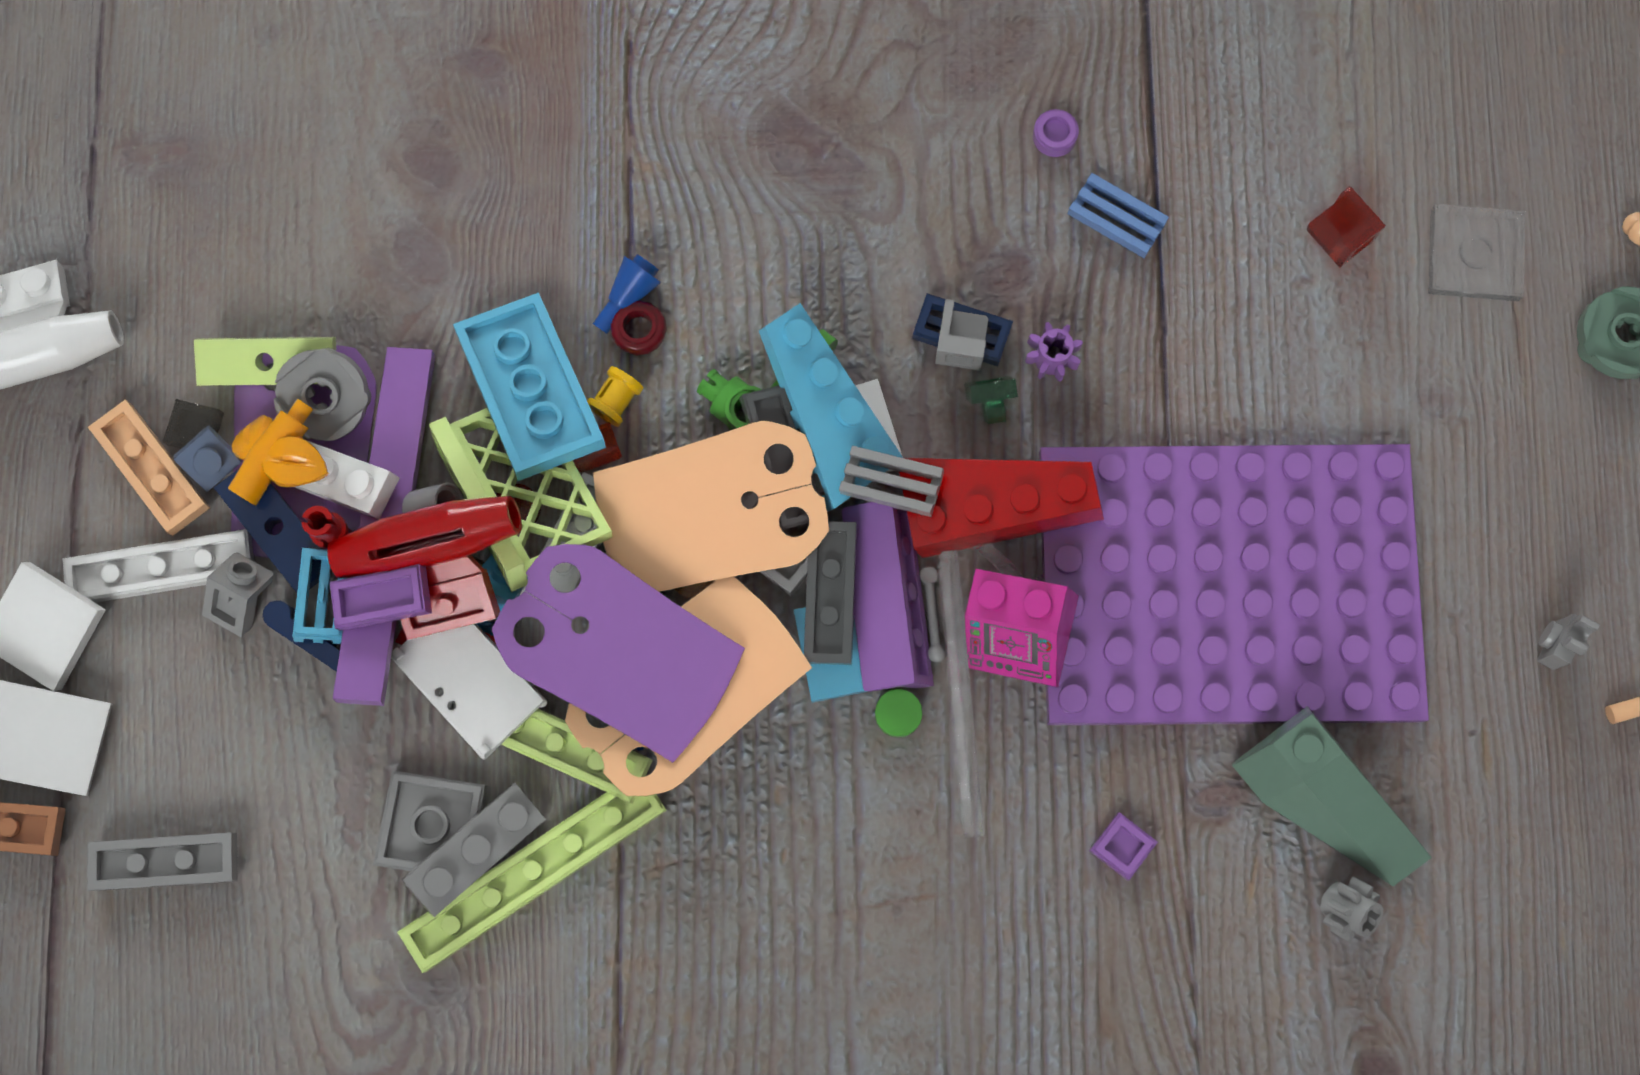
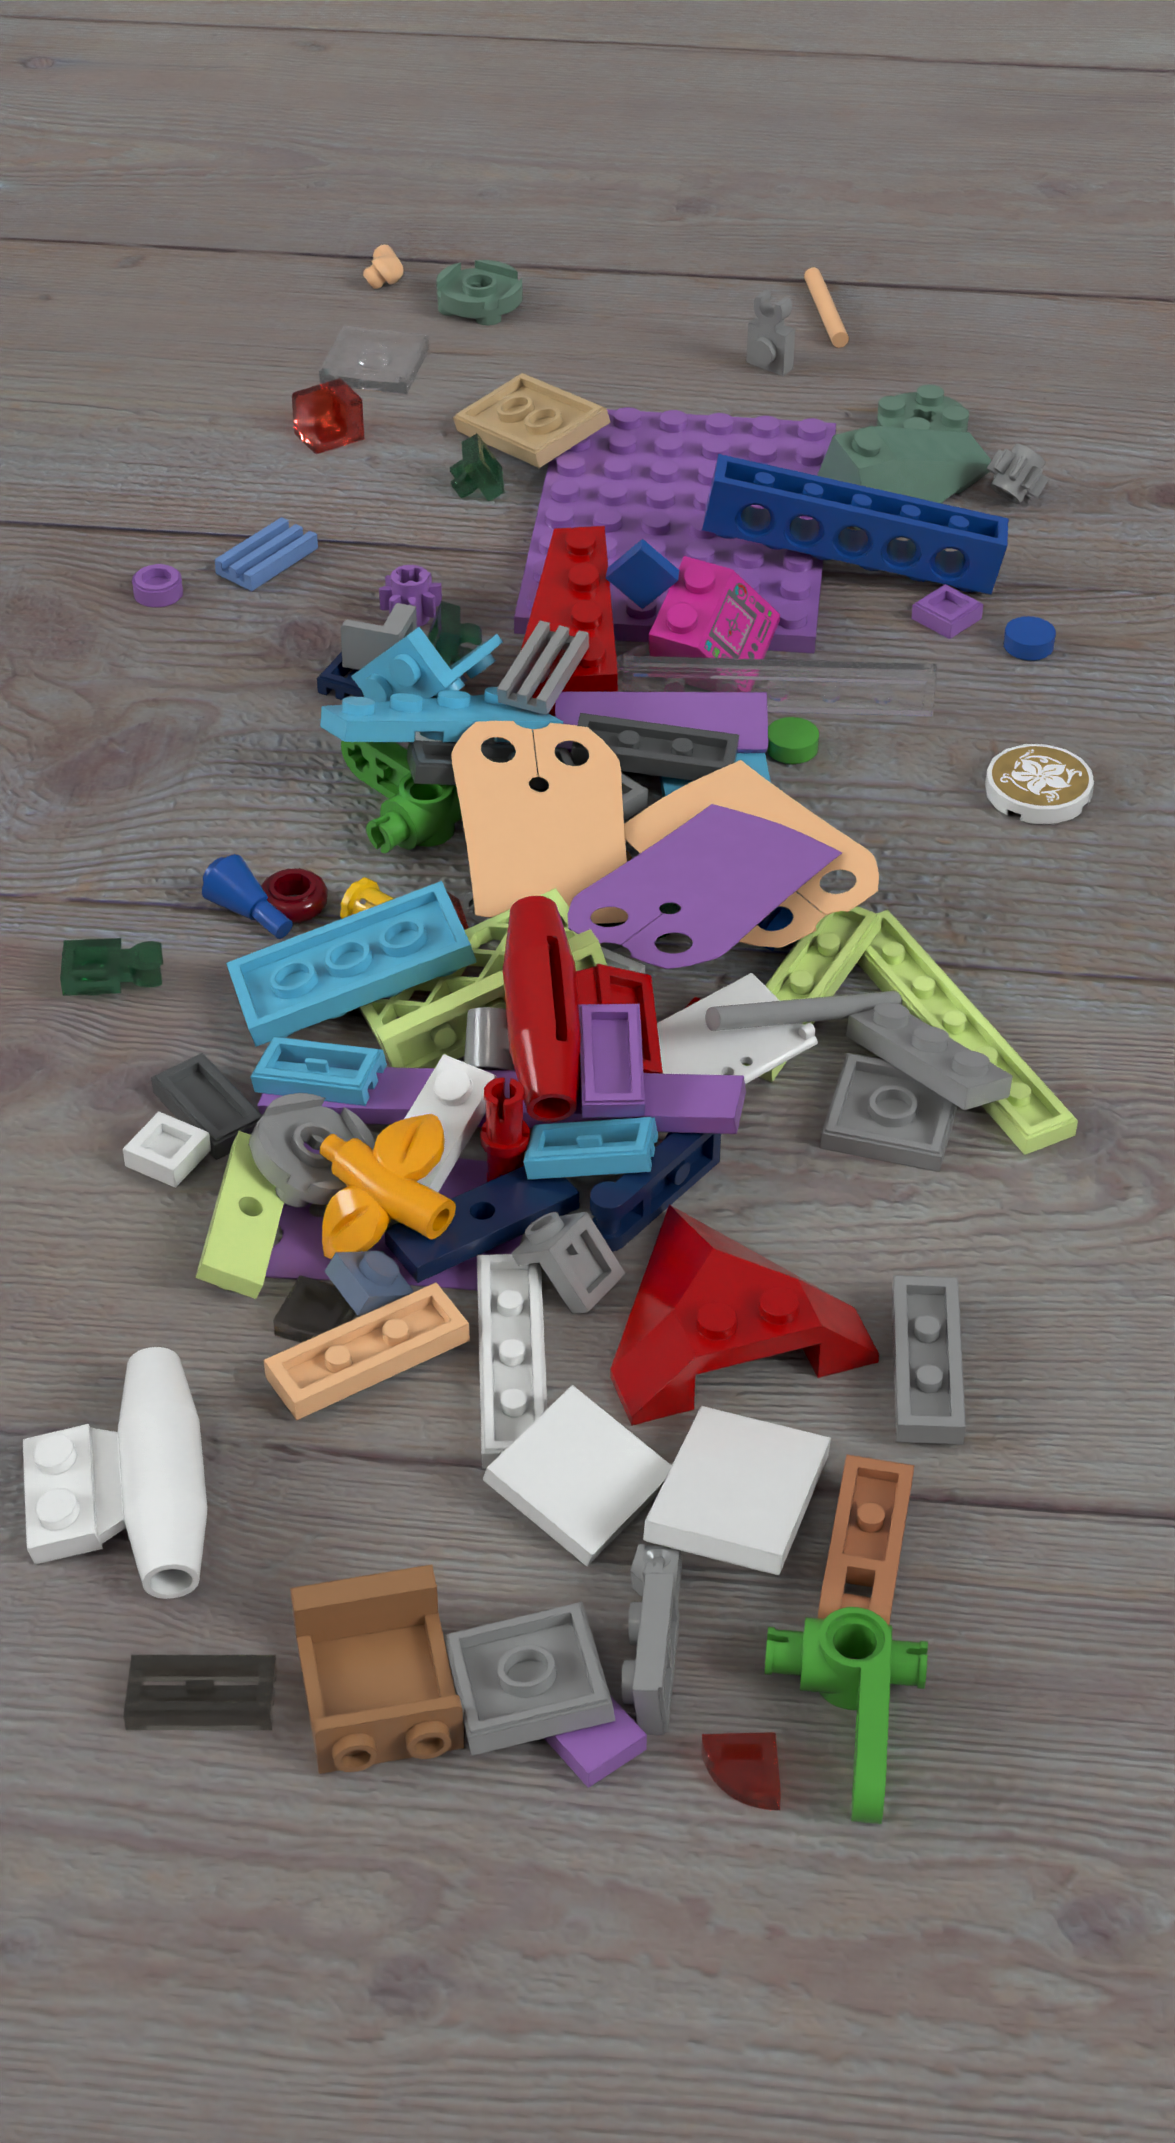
camera: 85 degrees left, 35 degrees down
none -> clear green plate [60,938,164,996]
none -> white plate [123,1111,211,1188]
none -> dark grey tile [151,1053,263,1160]
none -> medium azure tile [250,1037,387,1106]
none -> medium azure bracket [351,627,503,702]
none -> clear green tile [449,433,505,502]
none -> tan tile [453,373,611,468]
none -> blue tile [606,539,680,610]
none -> red wedge [610,1205,879,1426]
none -> blue brick [702,454,1009,595]
none -> light grey bar [705,991,902,1031]
none -> sand green plate [877,385,969,432]
none -> tile [985,744,1094,824]
none -> blue tile [1003,616,1056,661]

